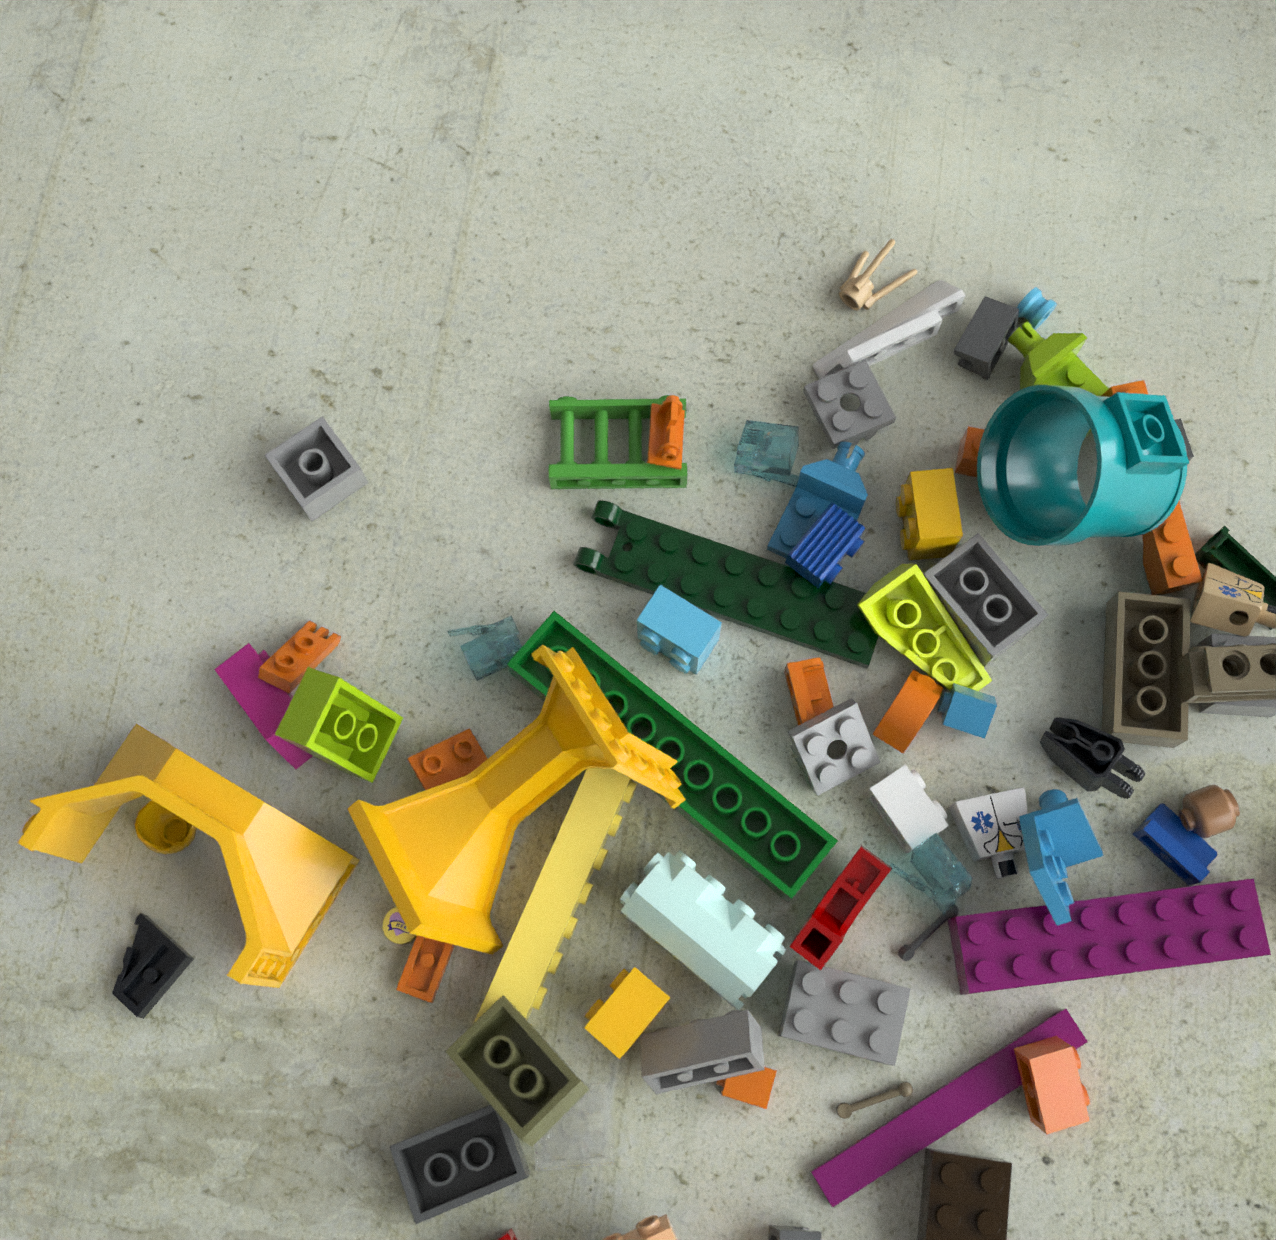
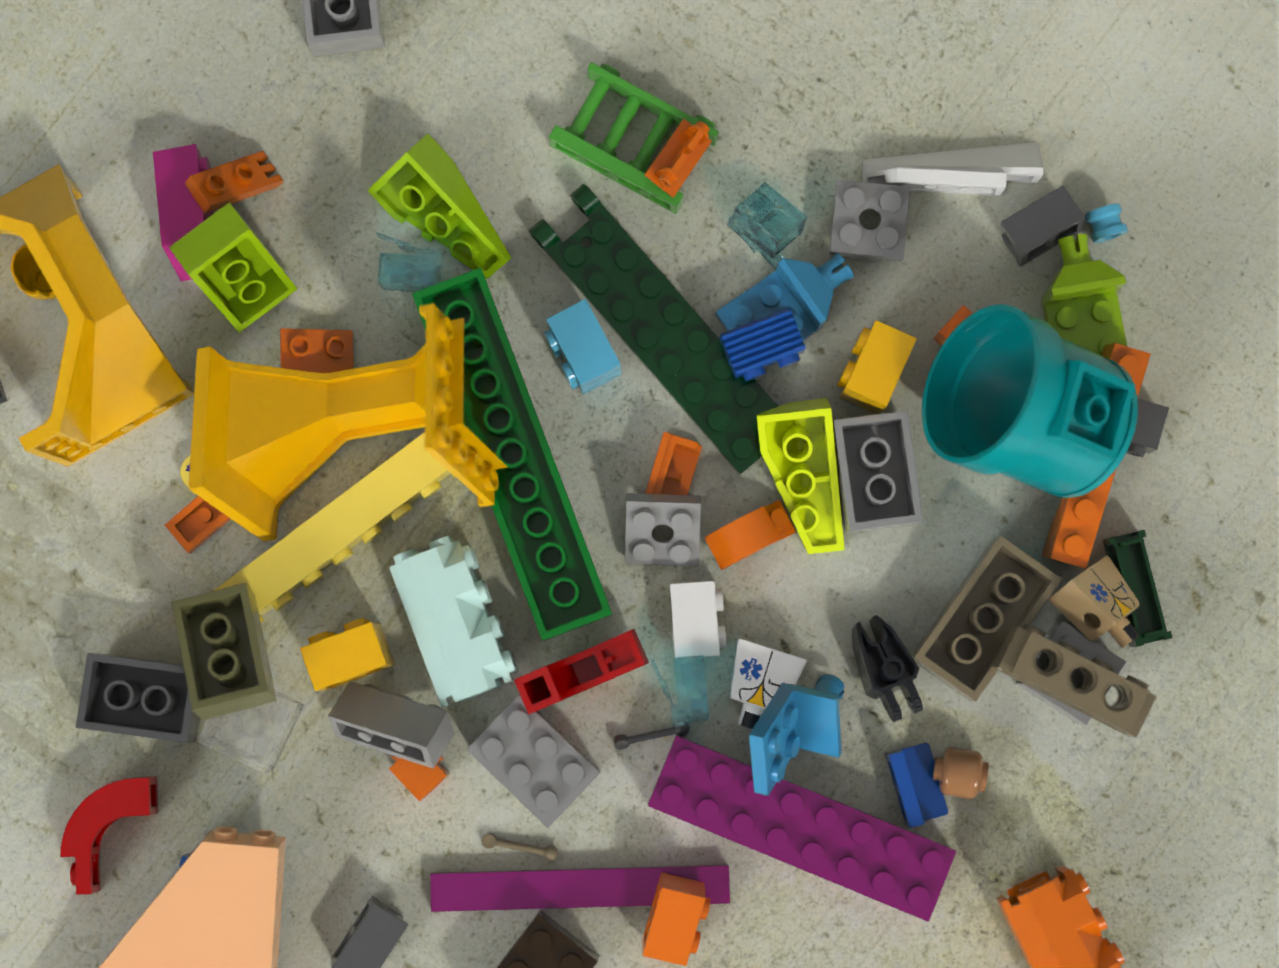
camera: 30 degrees right, 10 degrees up
tan plant [839,239,917,311] -> none
dark azure brick [938,683,997,739] -> none
none -> lime wedge [367,133,512,279]

